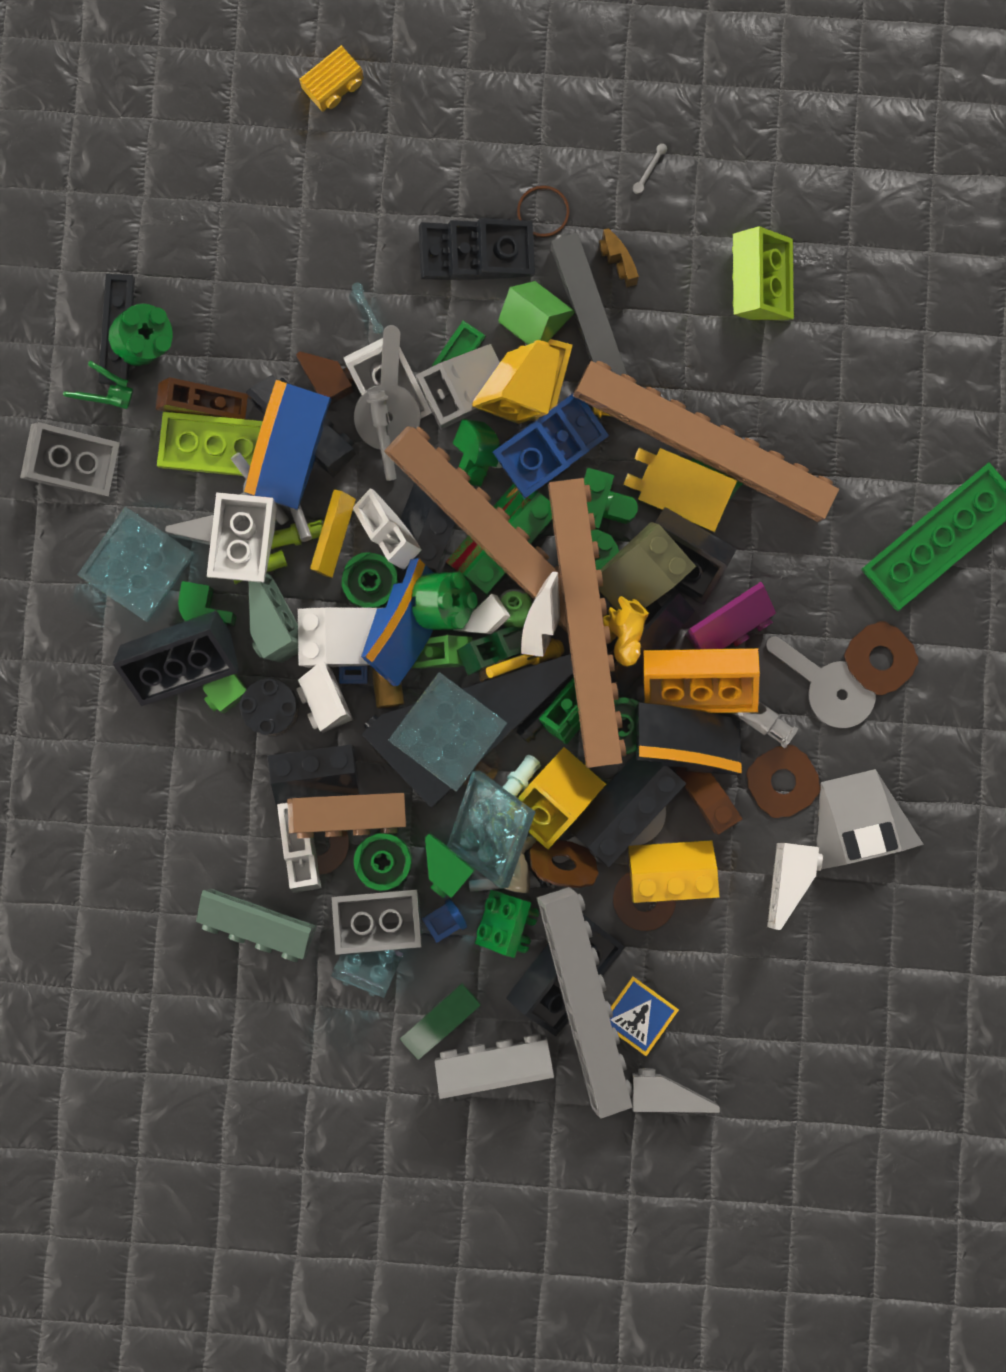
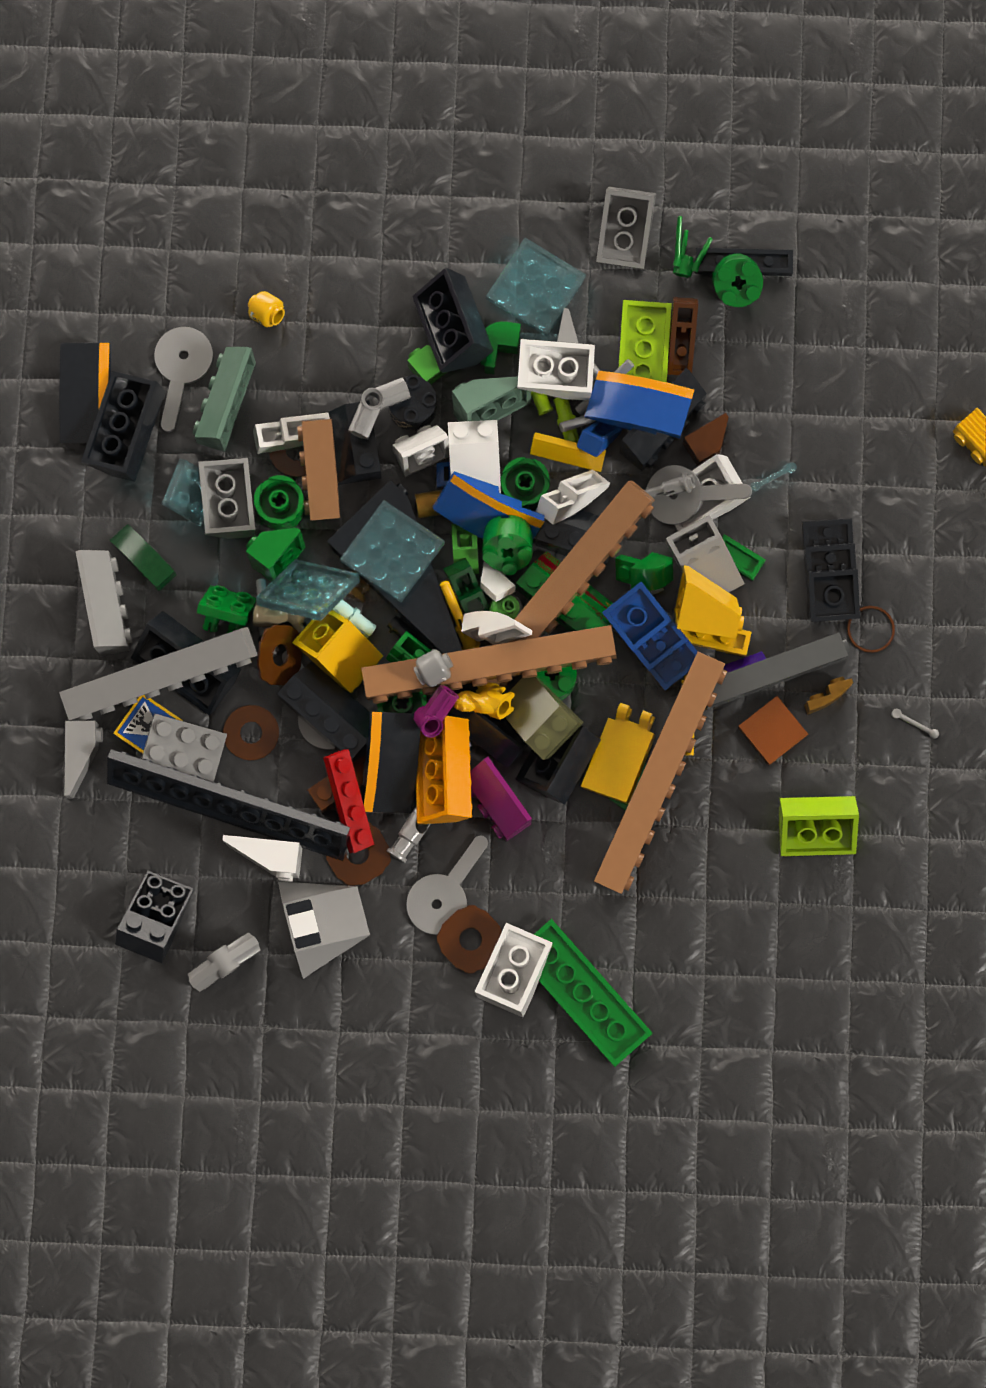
camera: 85 degrees right, 5 degrees down
blue tile [422,898,467,943] -> none
bright green slope [498,281,575,345] -> none
green brick [584,468,638,530] -> none
yellow slope [628,840,719,903] -> none
none -> black slope [59,343,111,443]
none -> black slope [81,371,166,482]
none -> black plate [107,749,350,861]
none -> black slope [115,871,194,963]
none -> light grey plate [141,713,227,782]
none -> light grey piece [154,327,213,432]
none -> light grey piece [188,933,261,992]
none -> yellow head [248,291,285,327]
none -> red plate [323,749,374,853]
none -> light grey piece [348,377,411,440]
none -> light grey head [414,649,453,687]
none -> magenta piece [414,685,459,738]
none -> white slope [475,923,553,1017]
none -> blue slope [577,421,622,457]
none -> dark purple piece [723,651,766,673]
none -> dark orange tile [738,696,808,765]

